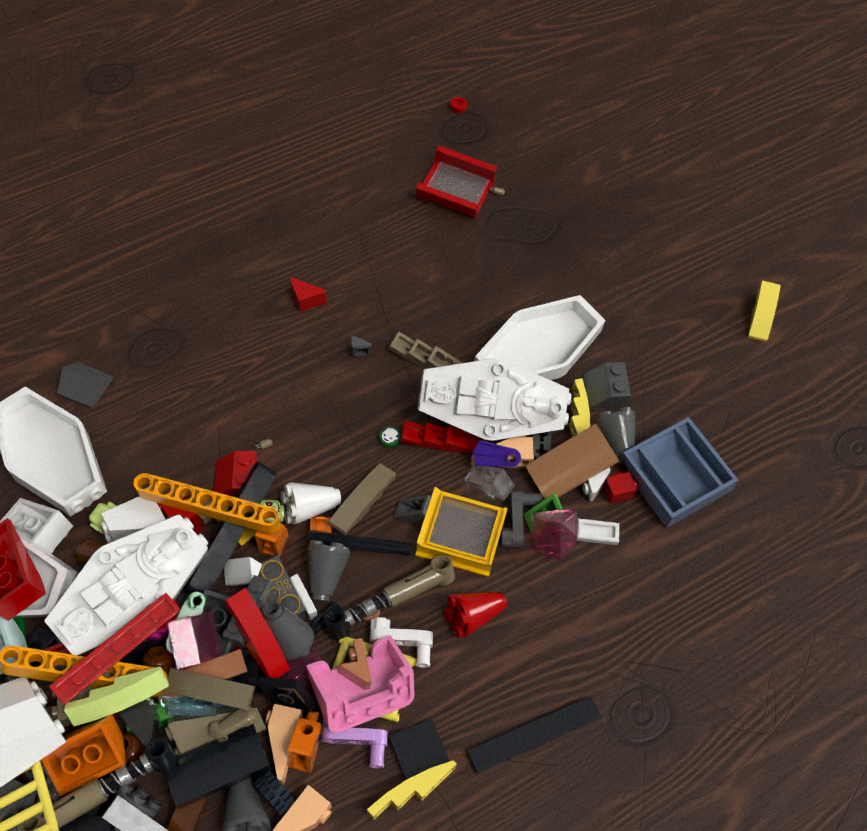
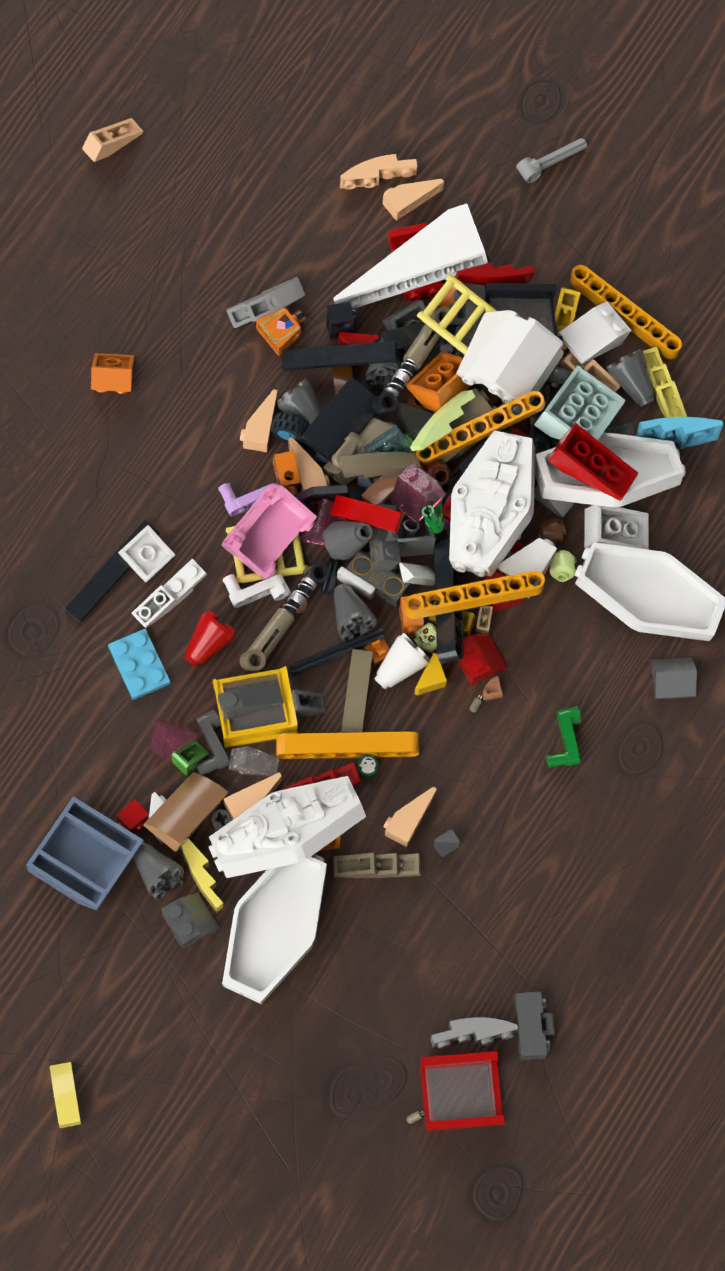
camera: 150 degrees right, 10 degrees up
red tile [49,593,181,706] -> none
red slope [290,278,327,311] -> none
nougat slope [338,638,372,690] -> none
light yellow slope [367,760,457,821] -> none
black tile [389,718,450,780] -> none
red tile [450,97,467,113] -> none
dark purple piece [472,440,521,467] -> none
white tile [576,519,619,545] -> none
none -> medium azure plate [108,629,170,700]
none -> white tile [118,525,175,583]
none -> white slope [132,559,207,628]
none -> dark grey slope [218,684,284,721]
none -> light orange beam [276,732,419,759]
none -> light nougat slope [383,787,437,847]
none -> yellow slope [414,653,447,695]
none -> light grey slope [430,1017,518,1049]
none -> nougat tile [482,676,503,701]
none -> dark grey piece [514,992,555,1060]
none -> green beam [546,707,581,768]

